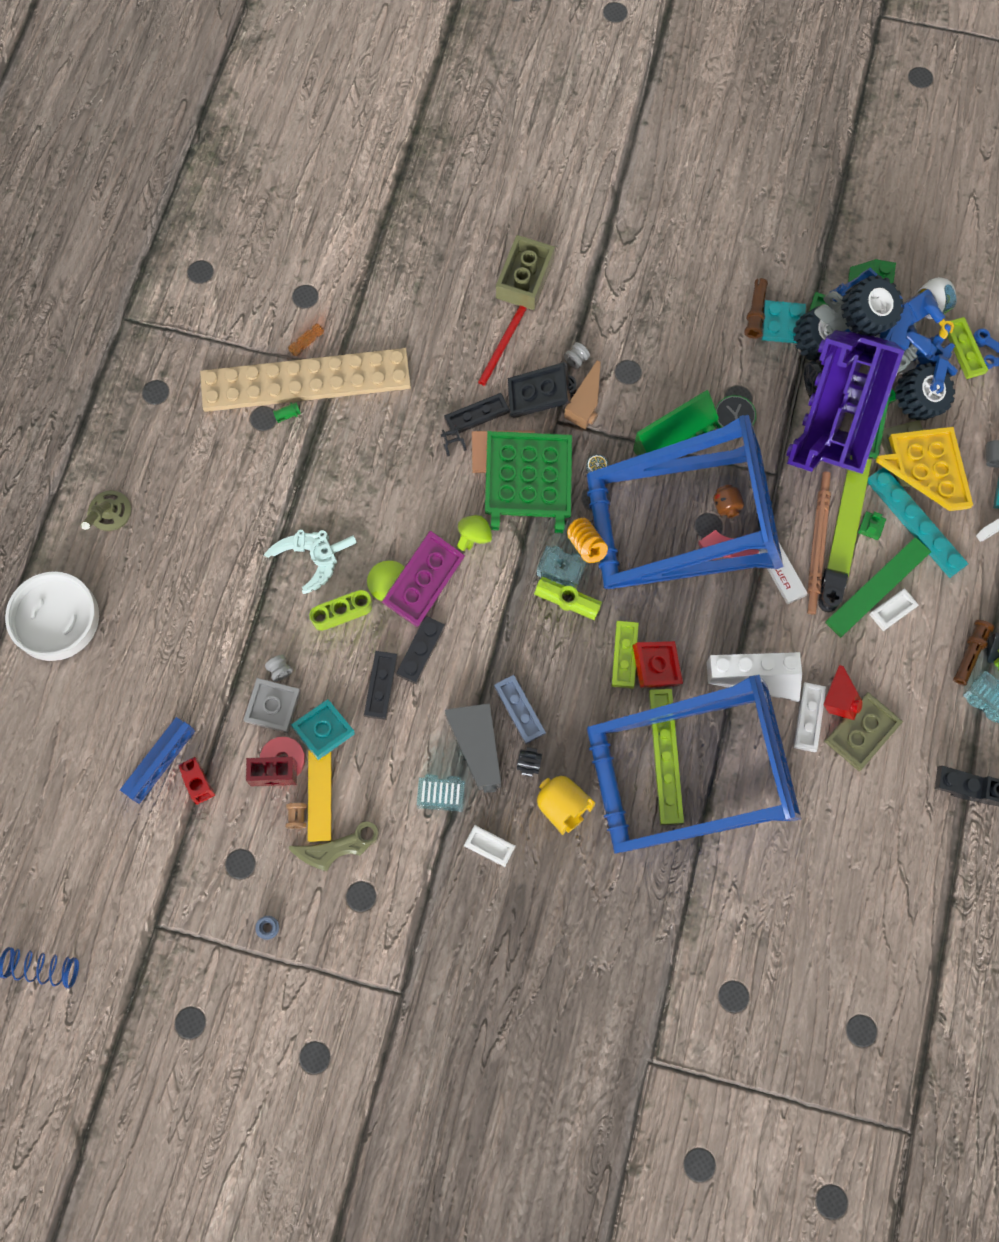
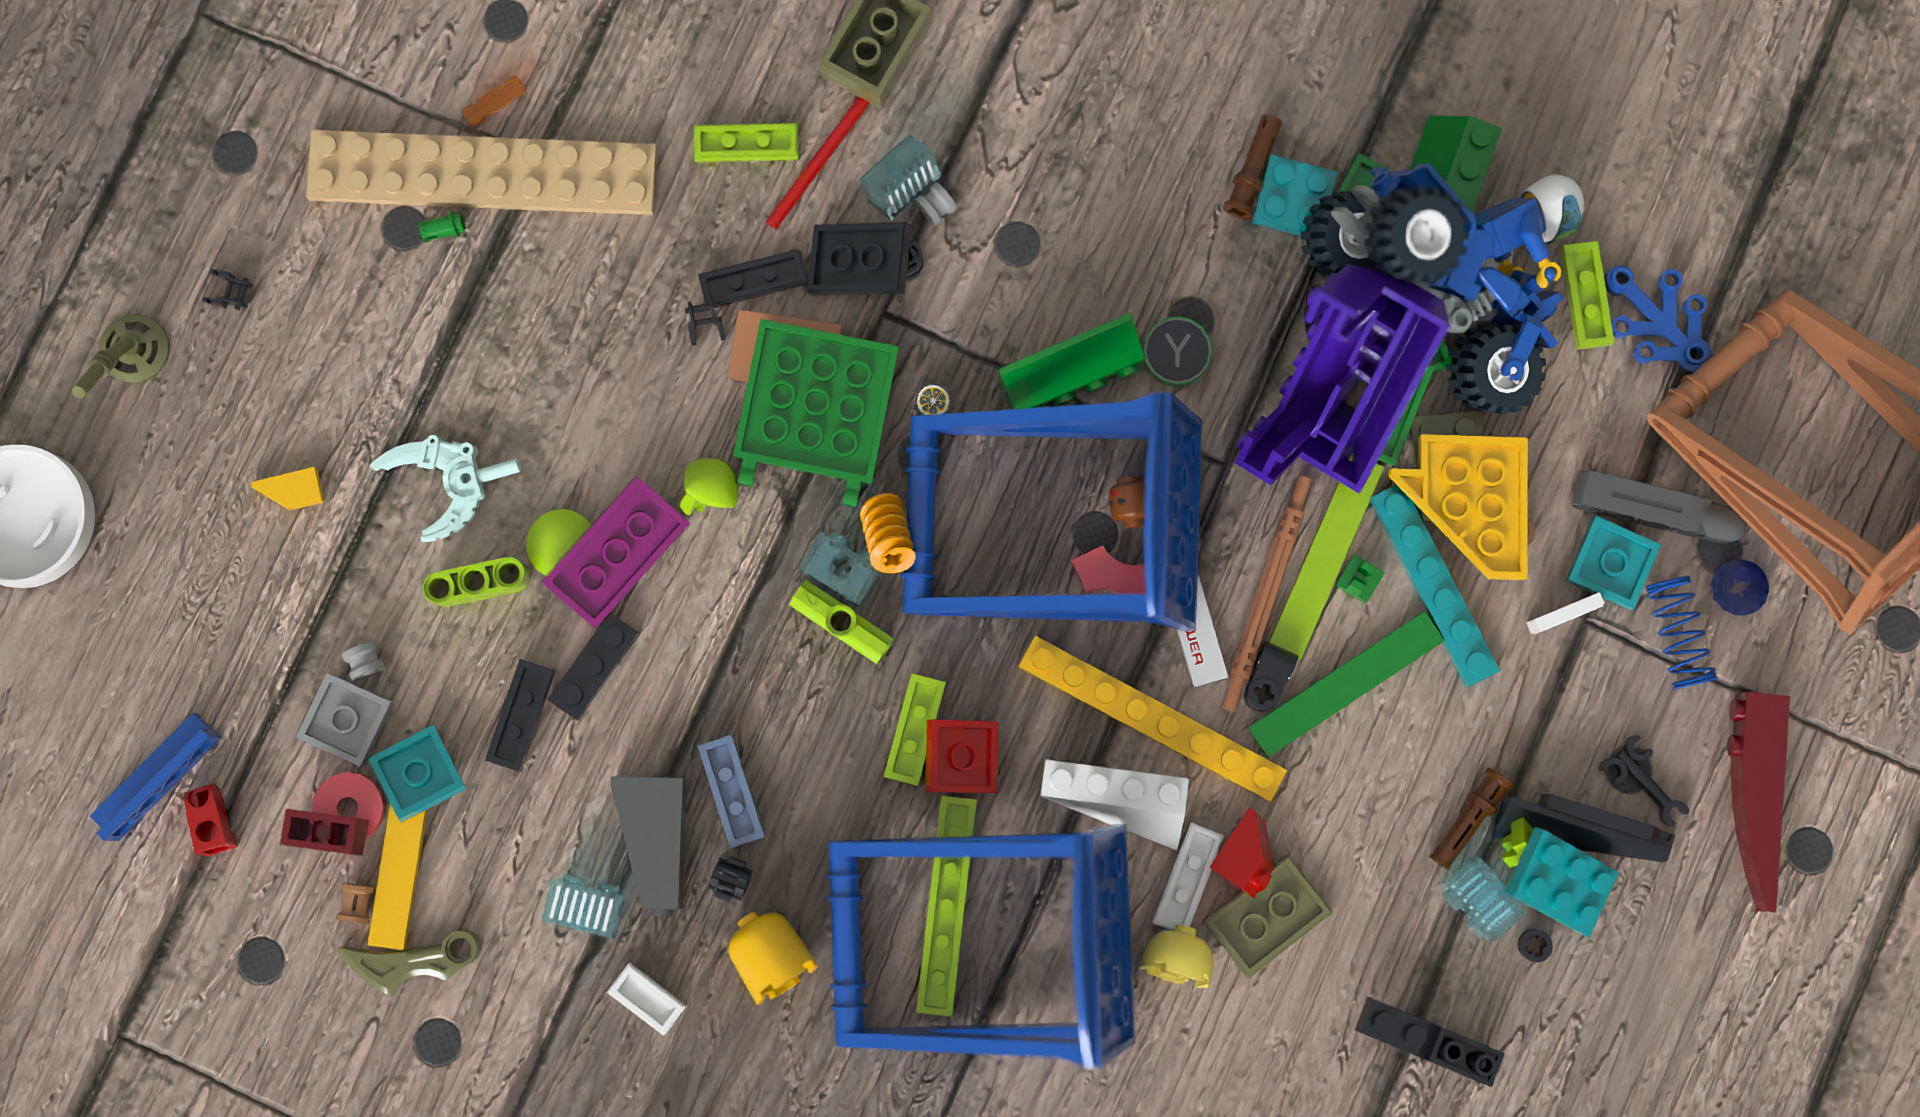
camera: 10 degrees right, 10 degrees up
sand blue plate [255,916,279,940] -> none
medium nougat slope [564,360,601,430] -> none
white tile [869,588,918,631] -> none
none -> black piece [202,269,253,310]
none -> yellow tile [251,467,325,511]
none -> lime tile [694,123,799,162]
none -> clear light blue brick [859,134,941,221]
none -> yellow plate [1018,636,1287,802]
none -> light yellow cylinder [1139,925,1214,988]

